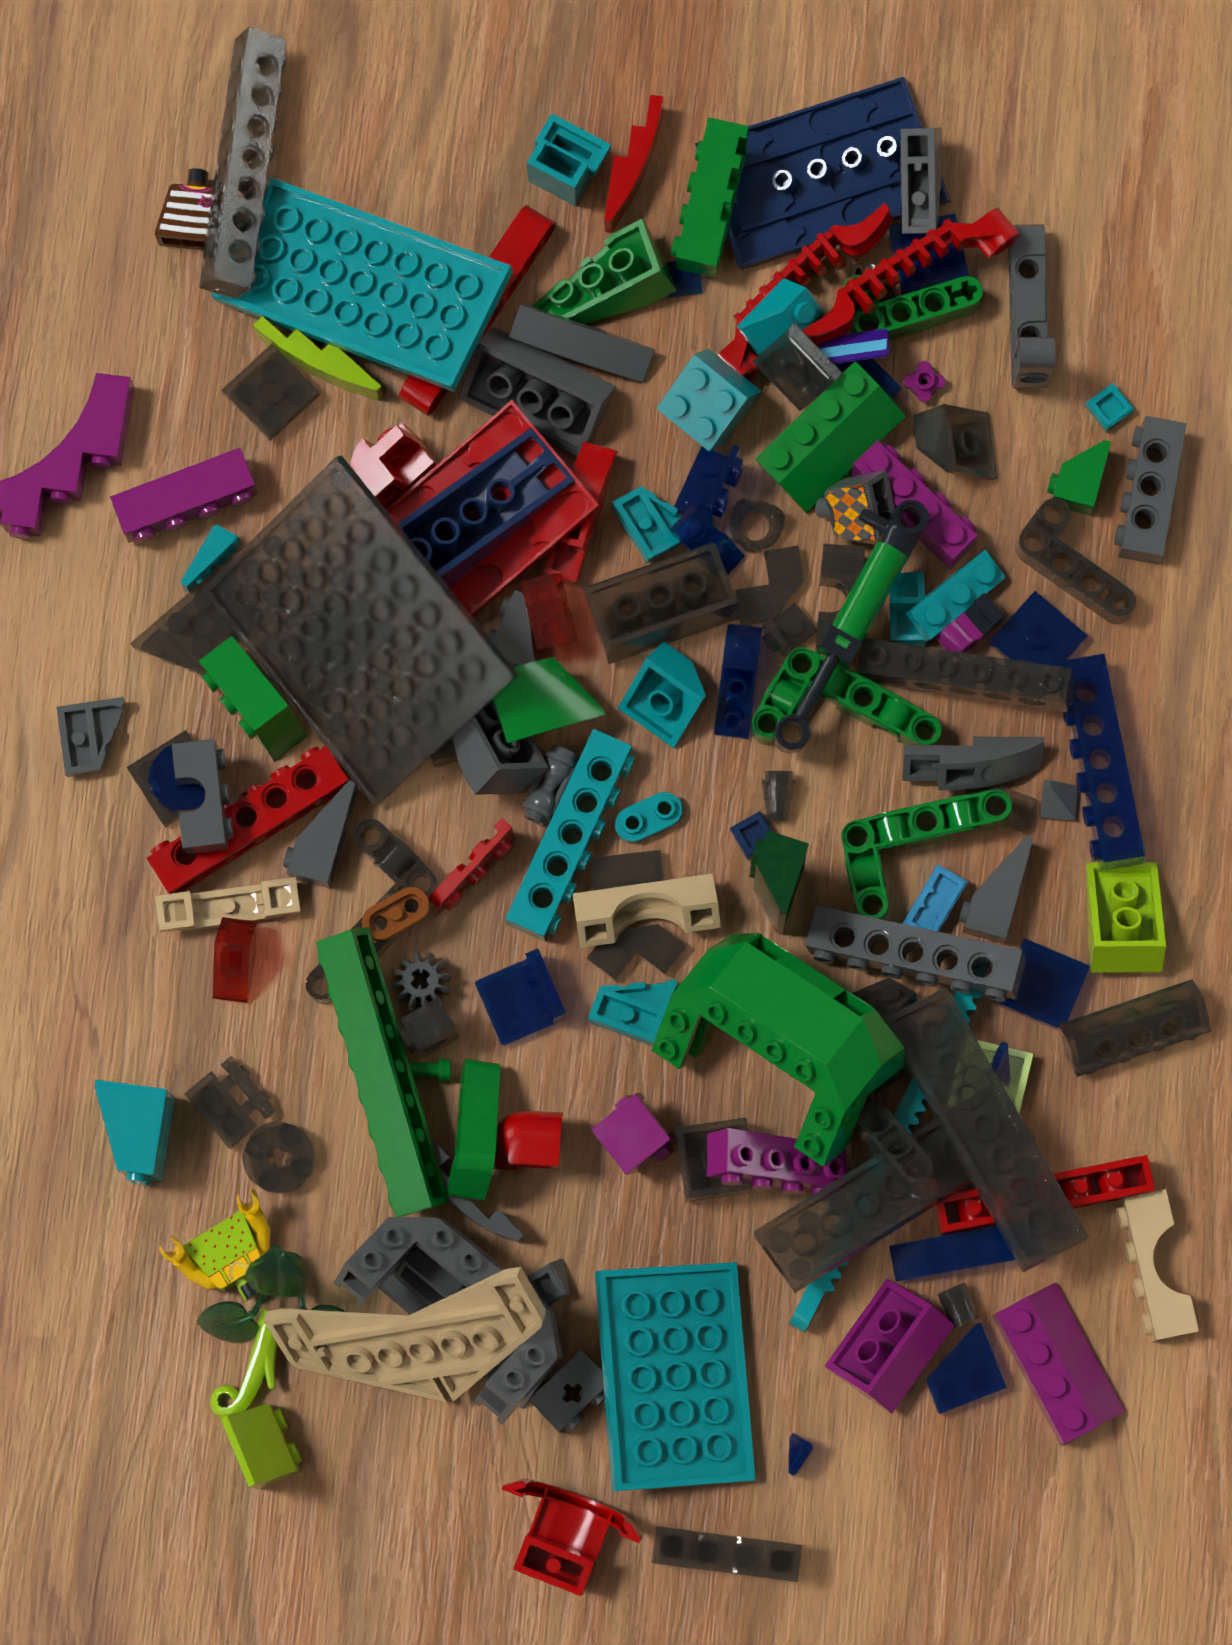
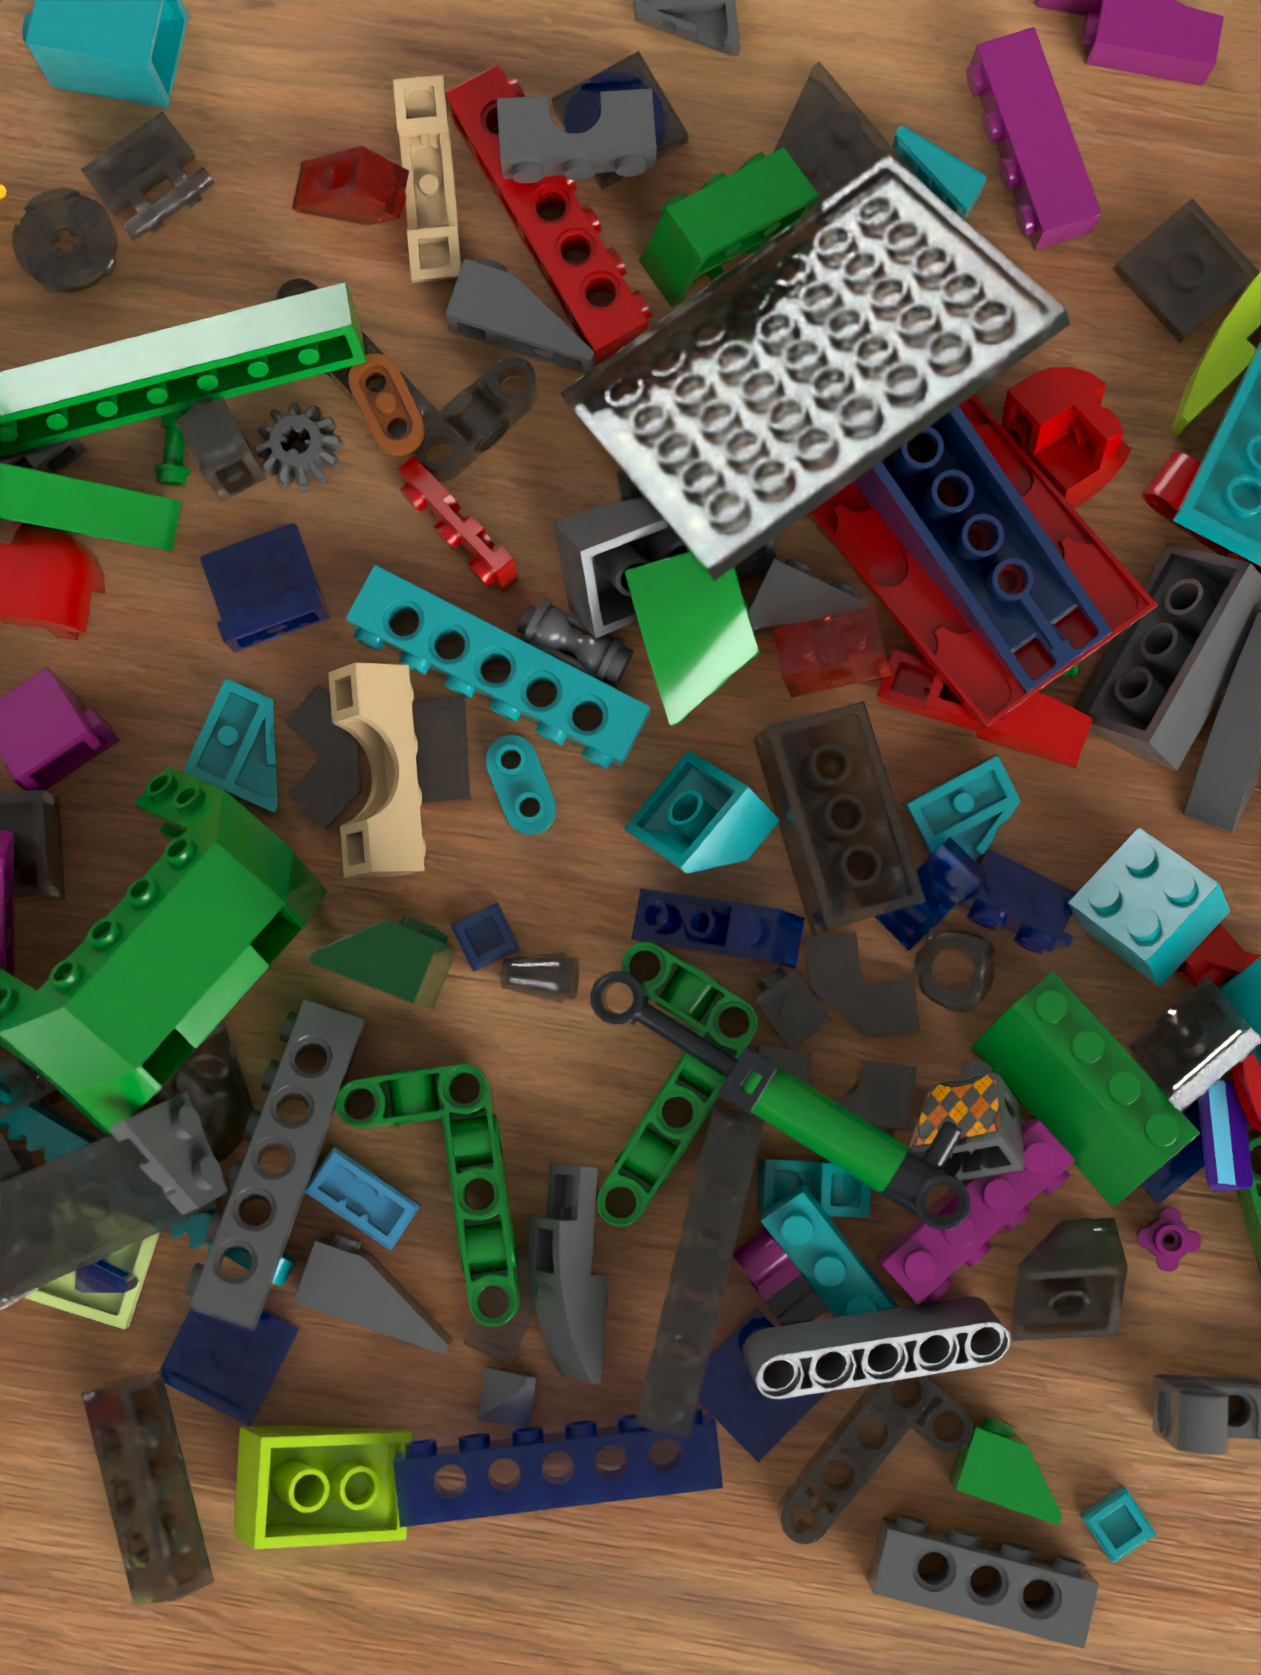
camera: 90 degrees right, 5 degrees up
none -> dark grey wing [109,1091,228,1214]
none -> dark grey beam [742,1297,1010,1399]

